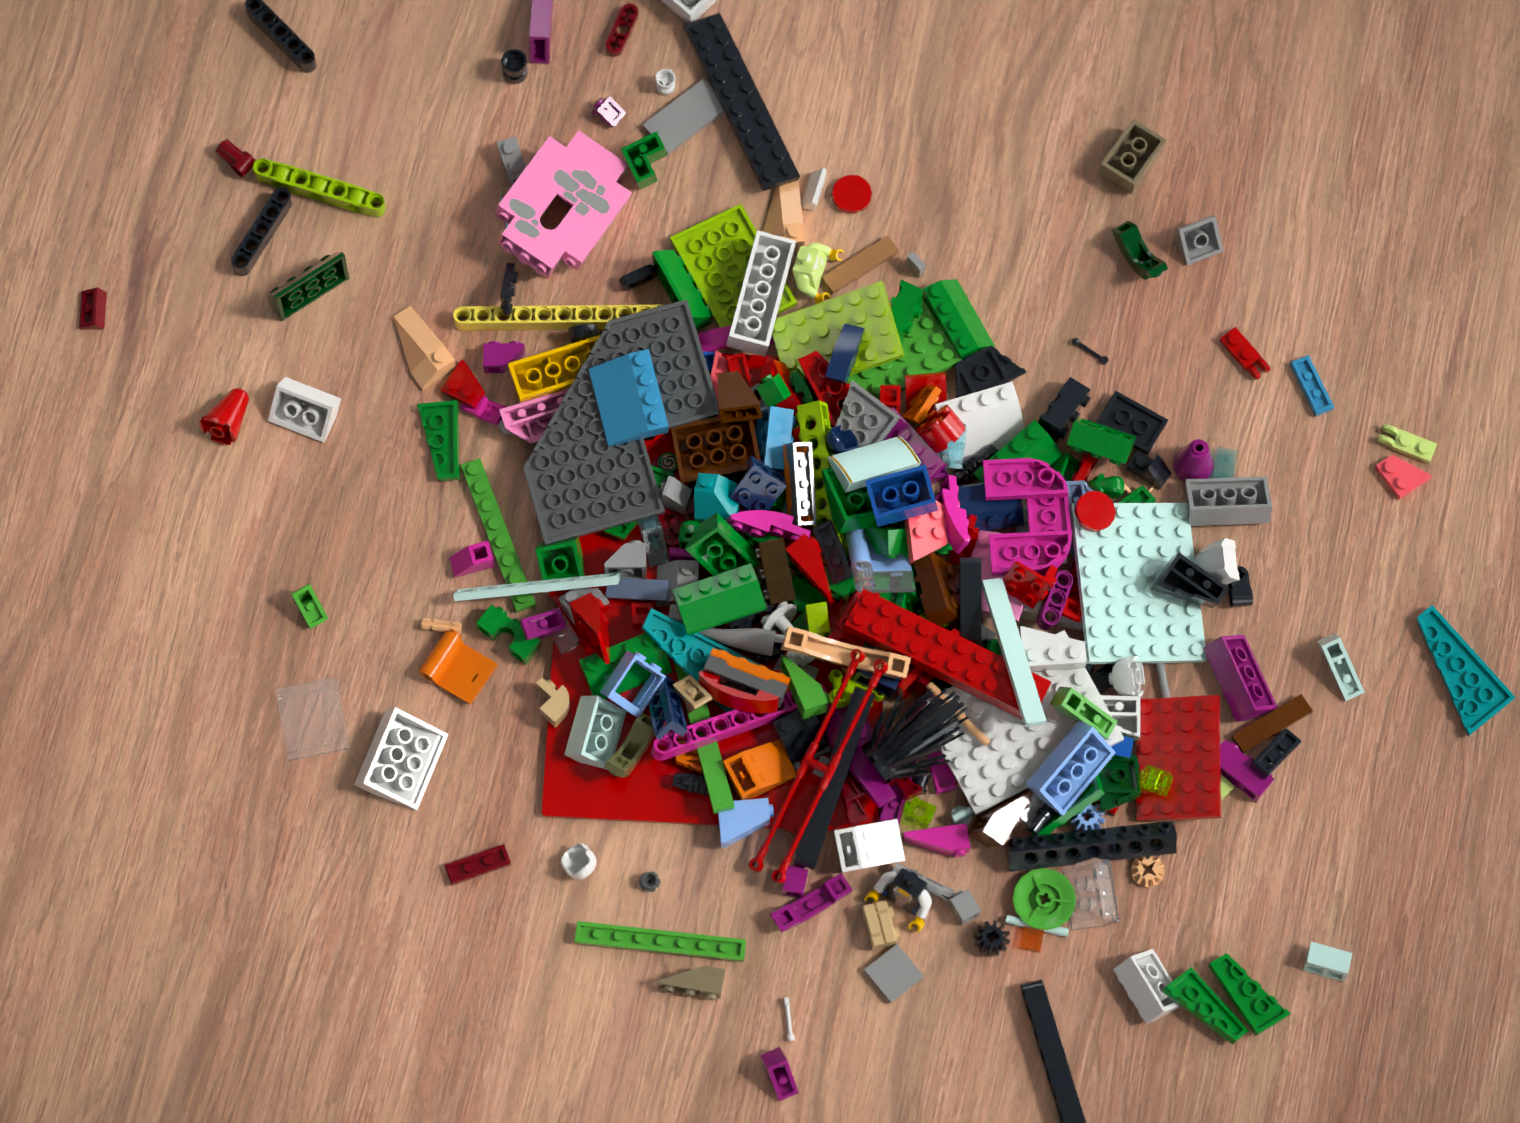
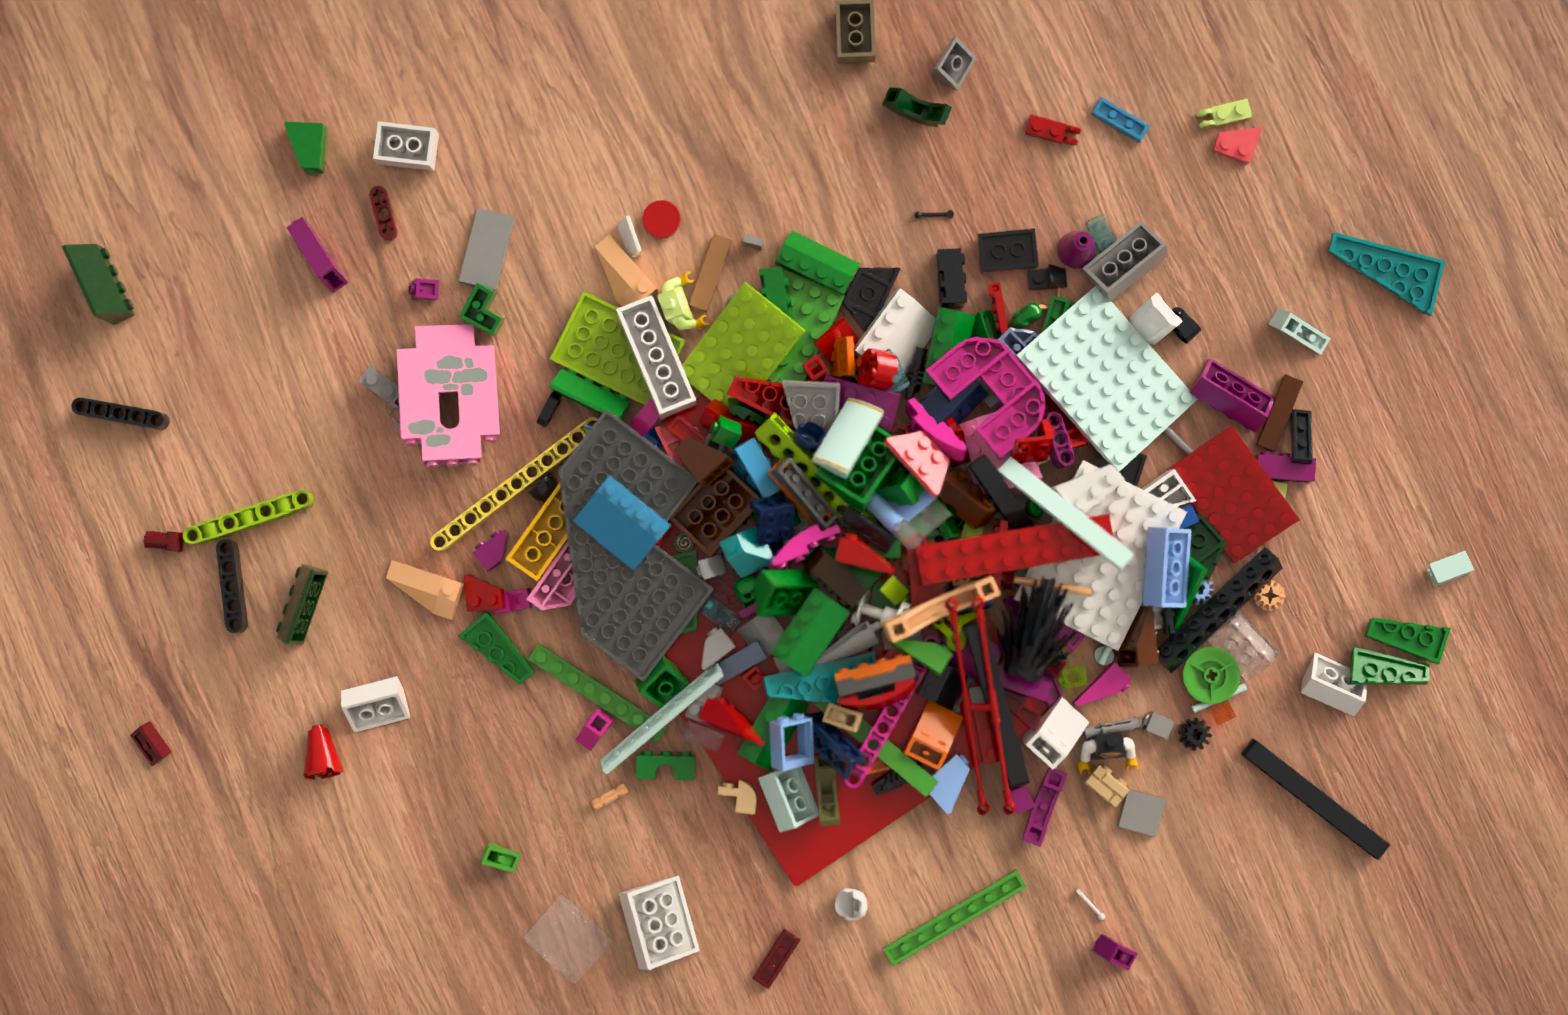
camera: 30 degrees left, 15 degrees up
orange door [418,630,498,705] -> none
black plate [500,263,519,315] -> none
black wheel [501,49,528,84] -> none
magenta slope [520,608,566,641] -> none
dark grey plate [639,872,660,892] -> none
white wheel [656,69,675,95] -> none
dark tan slope [658,966,725,1001] -> none
black plate [683,13,800,191] -> none
dark blue slope [825,323,865,385] -> none
blue brick [865,464,938,527] -> none
bright green slope [1050,687,1118,739] -> none
green slope [1067,417,1136,466] -> none
red tile [1074,491,1116,532] -> none
white cylinder [1109,656,1145,697] -> none
clear neon green brick [1138,764,1174,797] -> none
black wedge [1151,552,1229,608] -> none

